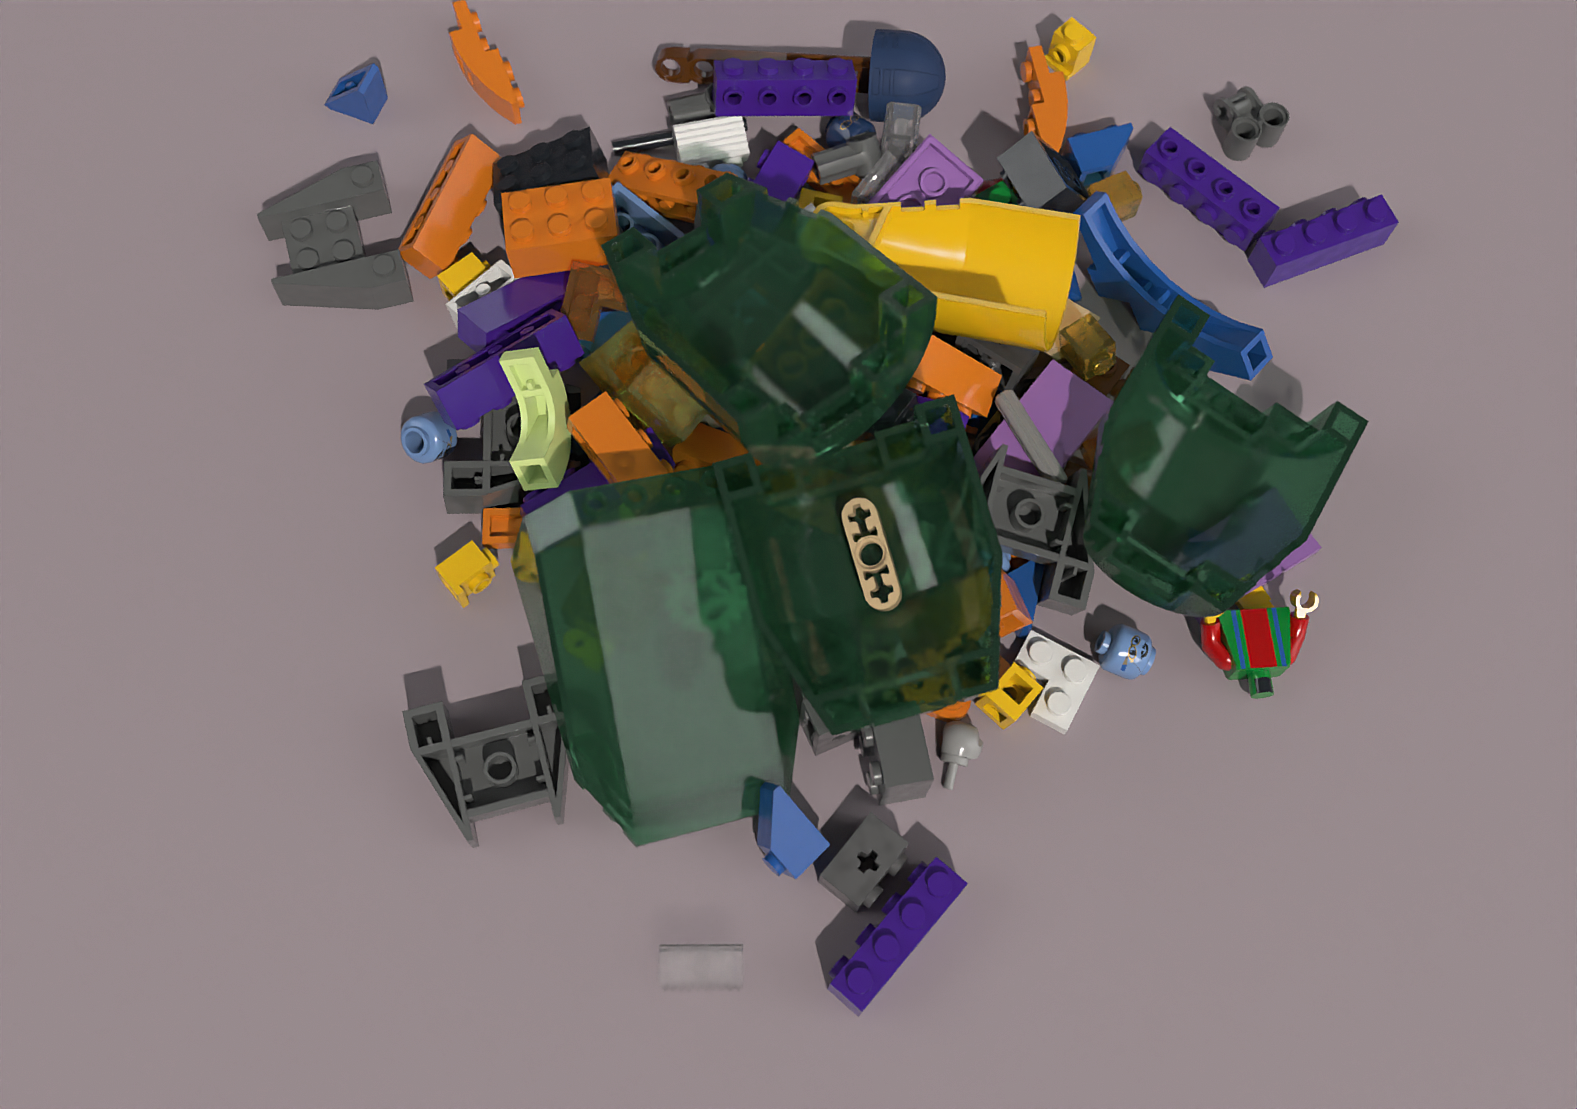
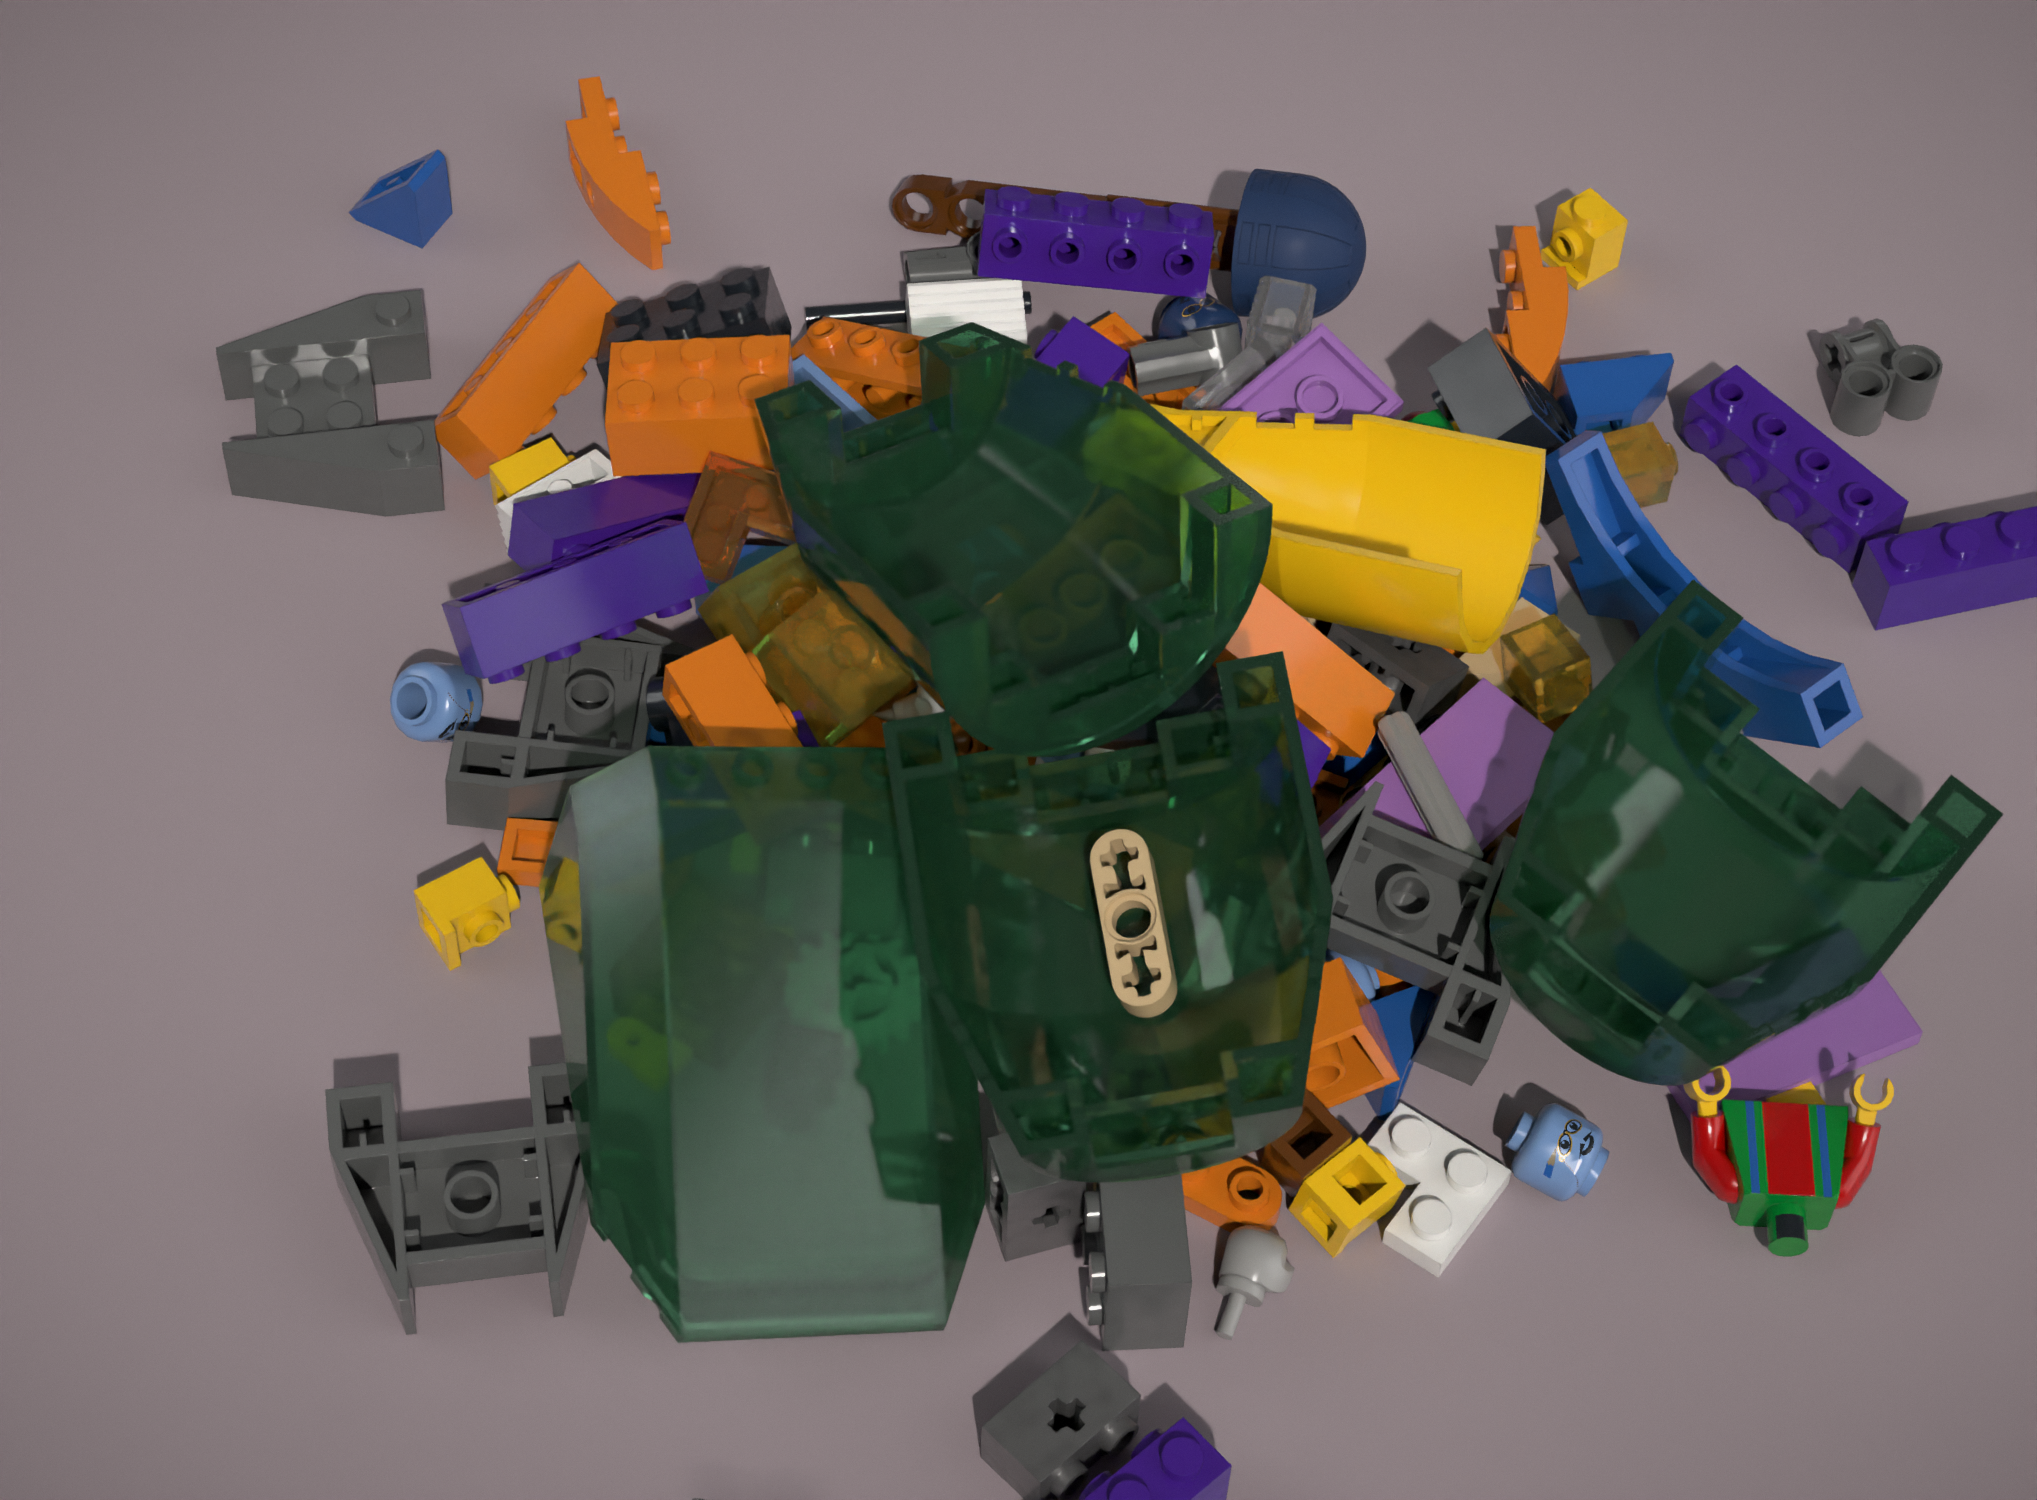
camera: 10 degrees right, 15 degrees down
yellowish green arch [499,347,571,491] -> none
blue slope [757,782,830,879] -> none

